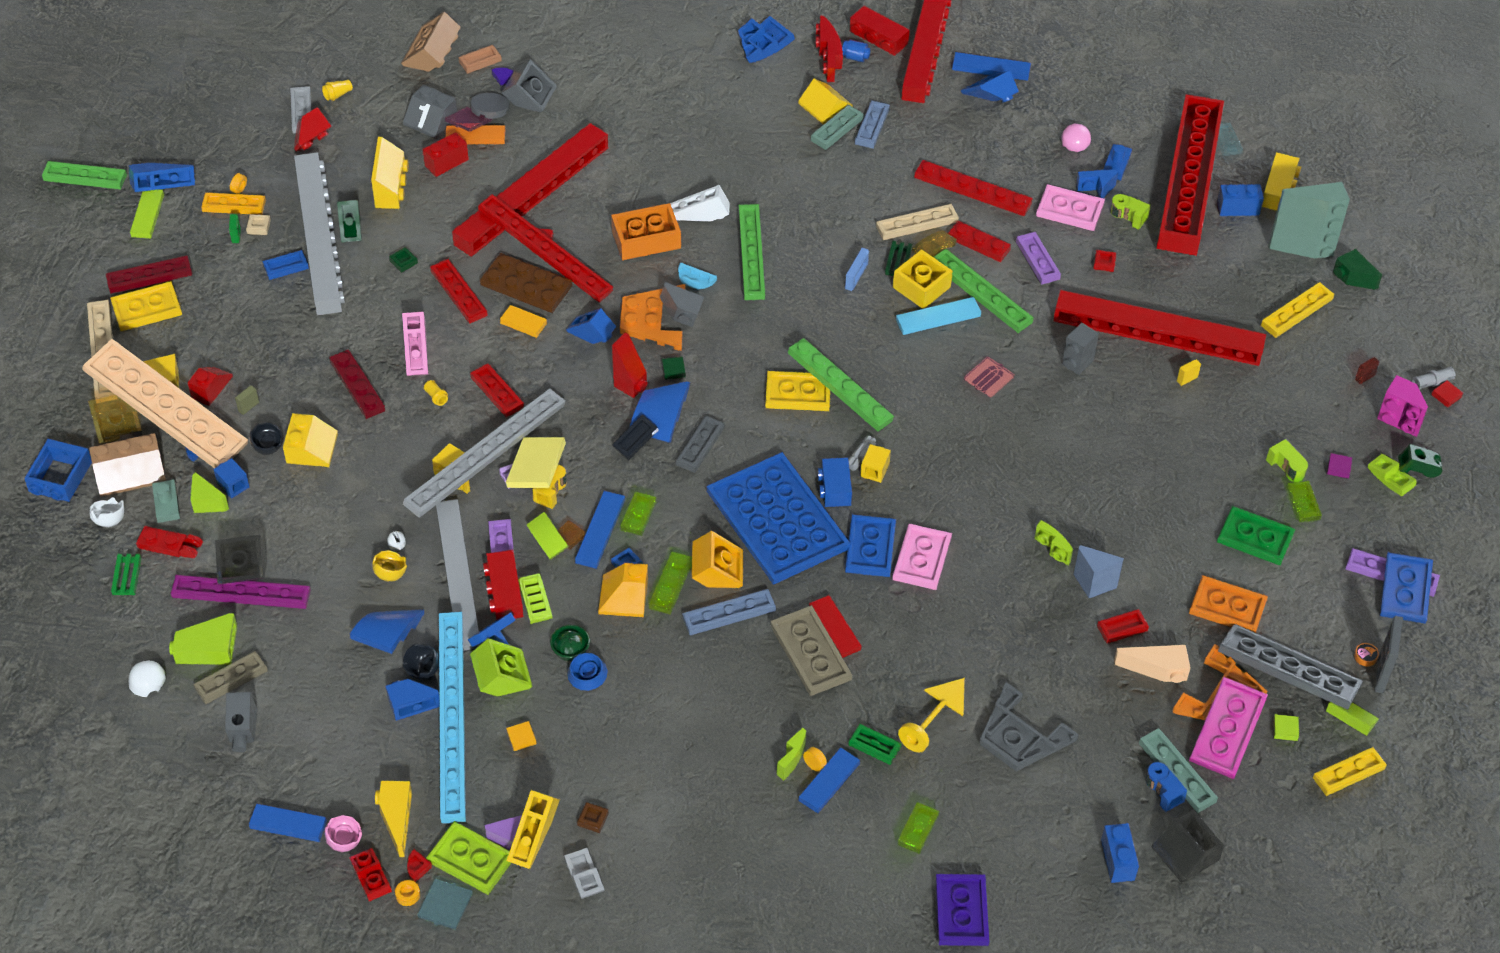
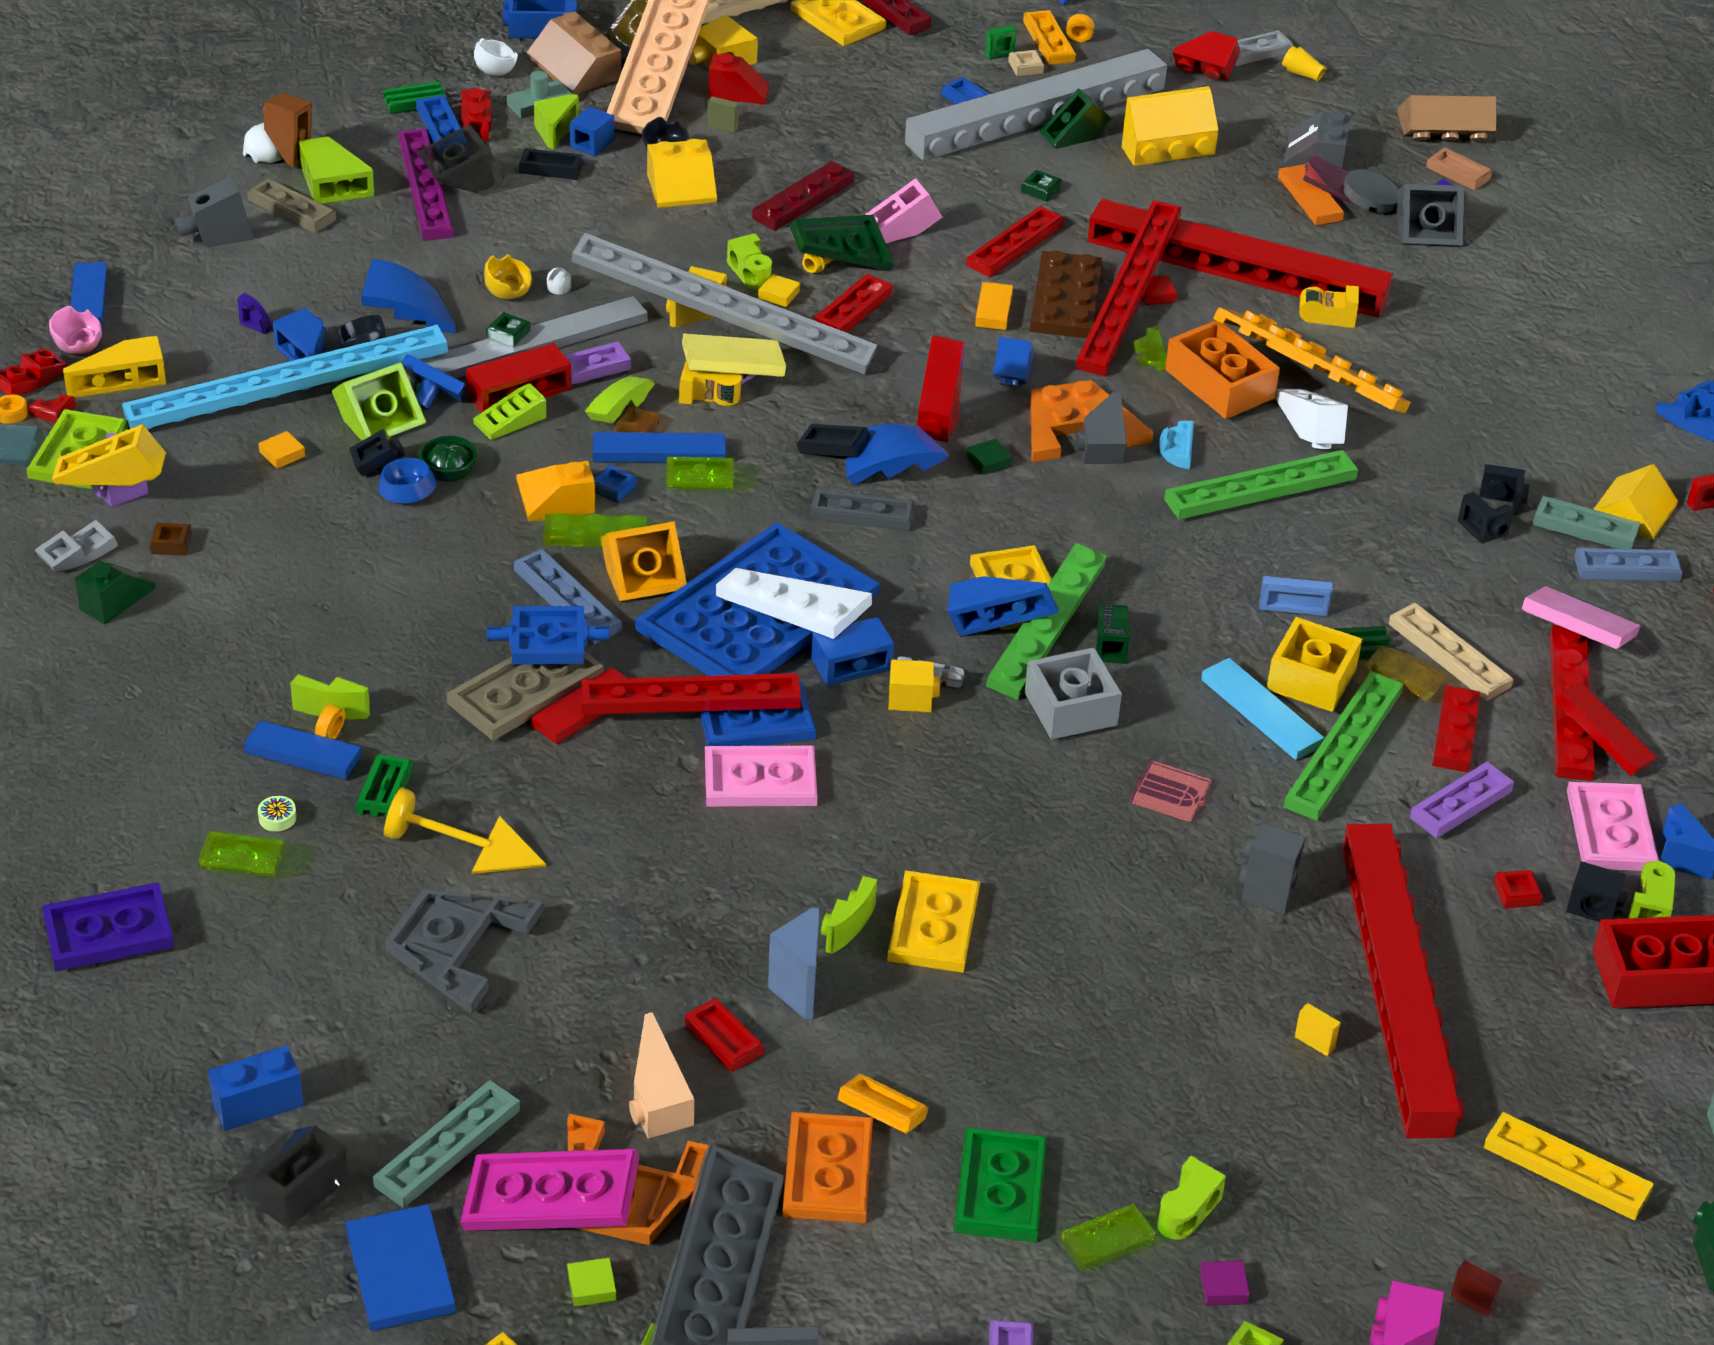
camera: 70 degrees right, 10 degrees down
red brick [423,132,469,177] -> none
blue leg [1146,762,1187,812] -> none
none -> dark green slope [75,560,155,624]
none -> dark purple tile [237,293,272,334]
none -> tile [258,796,297,832]
none -> dark orange slope [263,93,312,167]
none -> blue tile [345,1204,456,1331]
none -> black bracket [349,429,406,477]
none -> blue plate [416,95,468,156]
none -> dark green tile [486,312,531,347]
none -> blue plate [487,606,609,665]
none -> black tile [519,148,583,180]
none -> red plate [582,673,801,715]
none -> white wing [716,568,872,639]
none -> lime leg [727,233,772,290]
none -> yellow tile [758,274,800,307]
none -> dark green wing [790,214,895,271]
none -> light orange tile [837,1073,929,1134]
none -> yellow tile [887,870,980,973]
none -> blue slope [947,576,1059,637]
none -> light grey brick [1025,647,1122,740]
none -> dark green leg [1096,604,1130,664]
none -> clear neon green tile [1133,326,1167,372]
none -> light orange wing [1213,307,1411,413]
none -> yellow leg [1299,285,1359,328]
none -> black bracket [1457,492,1514,544]
none -> black bracket [1479,464,1530,515]
none -> bright pink tile [1521,586,1641,649]
none -> red tile [1555,682,1657,776]
none -> black brick [1566,861,1629,922]

